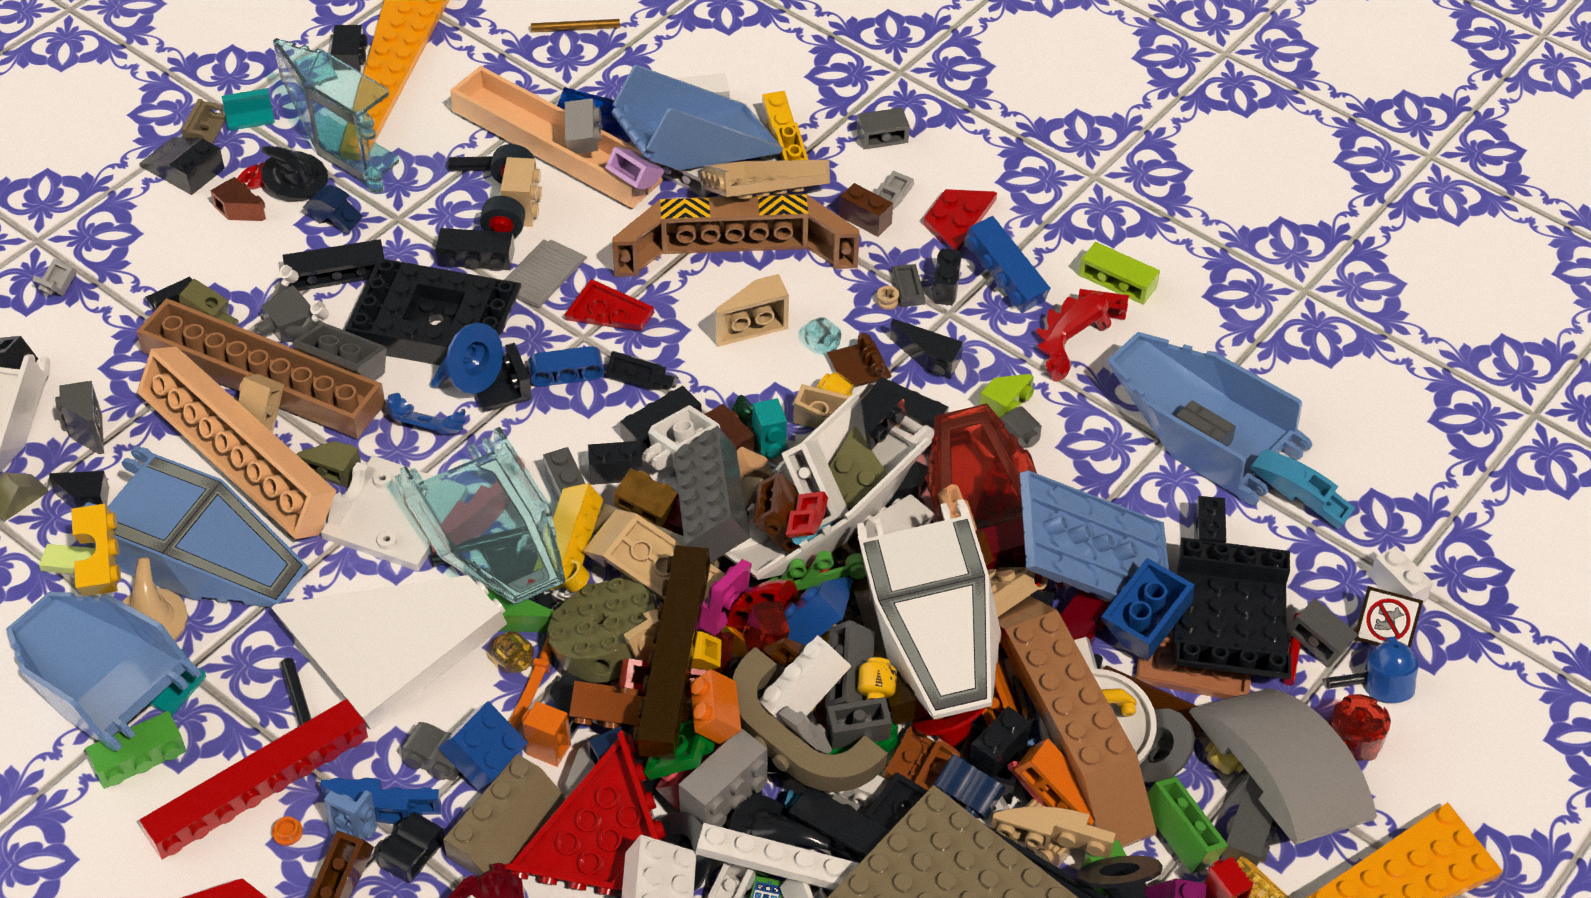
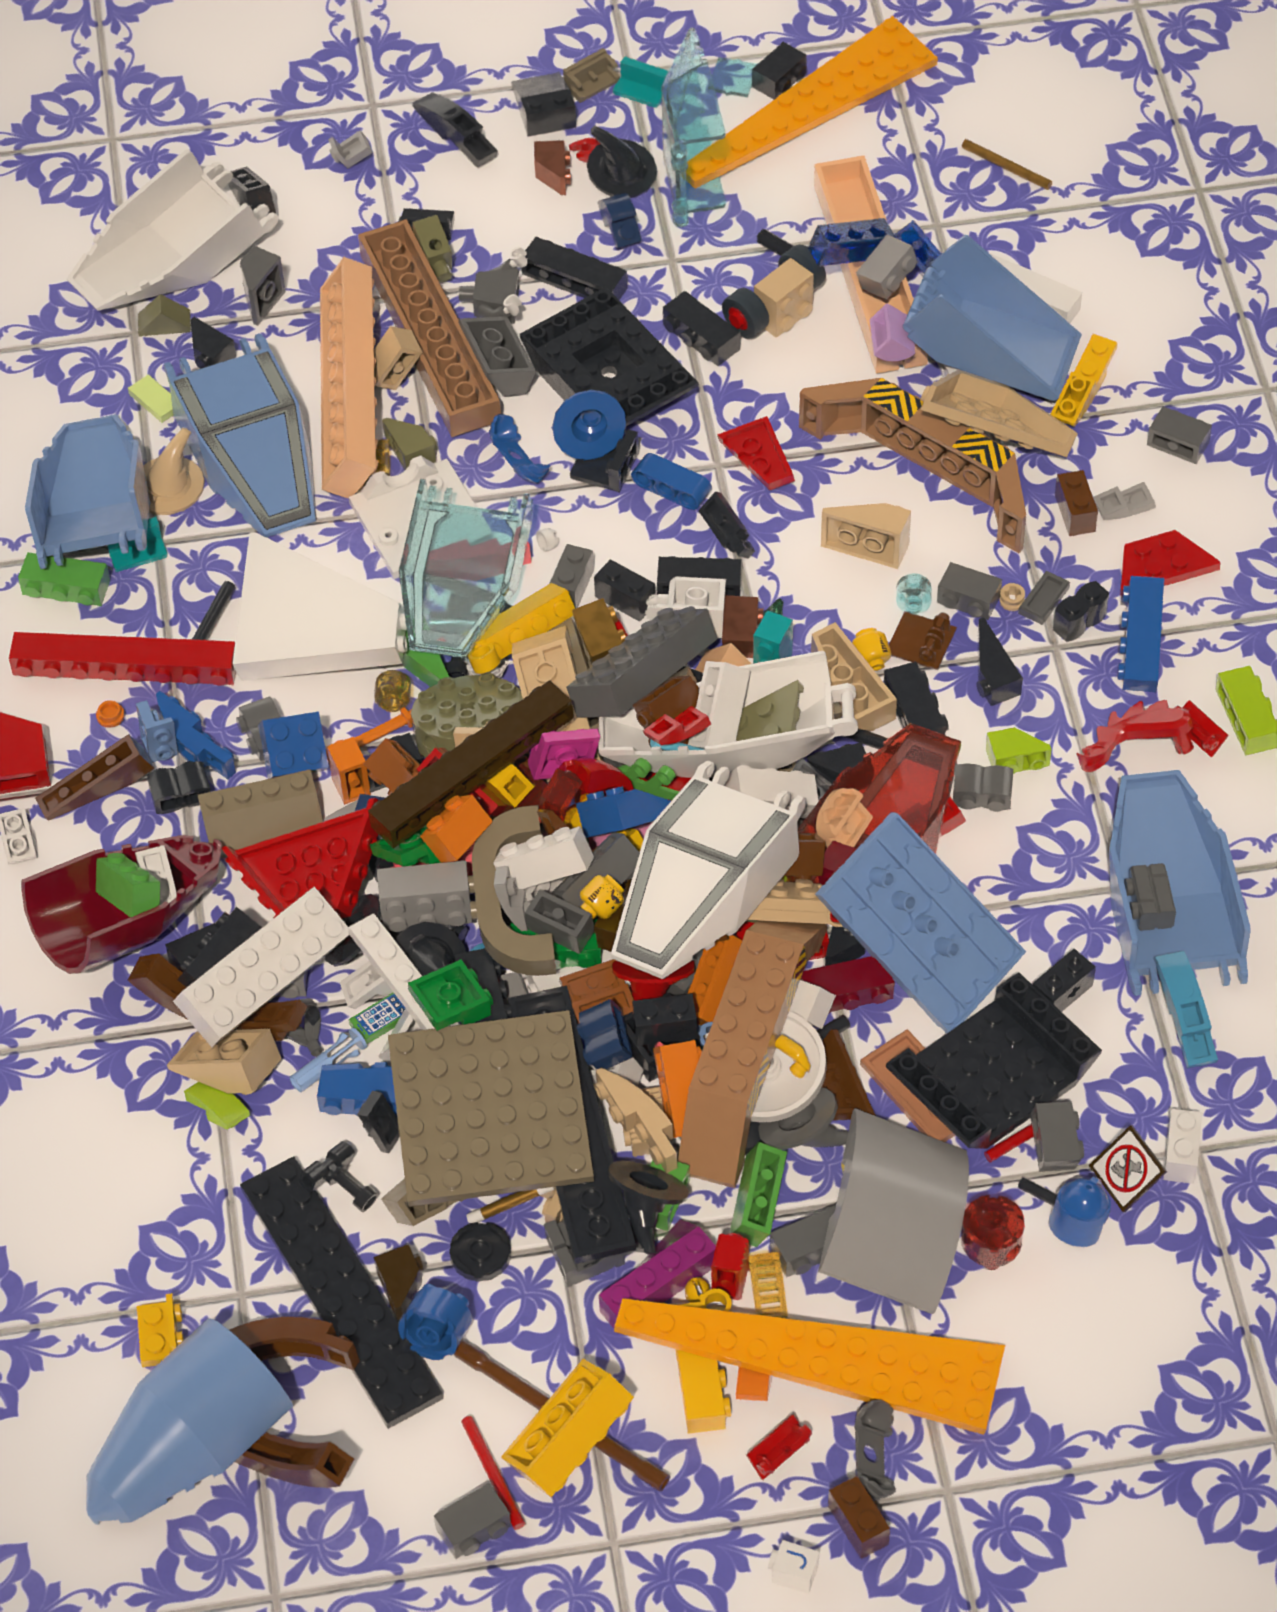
camera: 45 degrees right, 5 degrees up
yellow arch [71,504,121,597] -> none
light grey window [504,239,587,309] -> none
black slope [861,383,906,450] -> none
blue slope [1101,558,1195,661] -> none
none -> green plate [408,960,493,1031]
none -> black slope [412,92,498,167]
none -> clear blue brick [808,218,896,266]
none -> dark grey brick [937,562,1002,620]

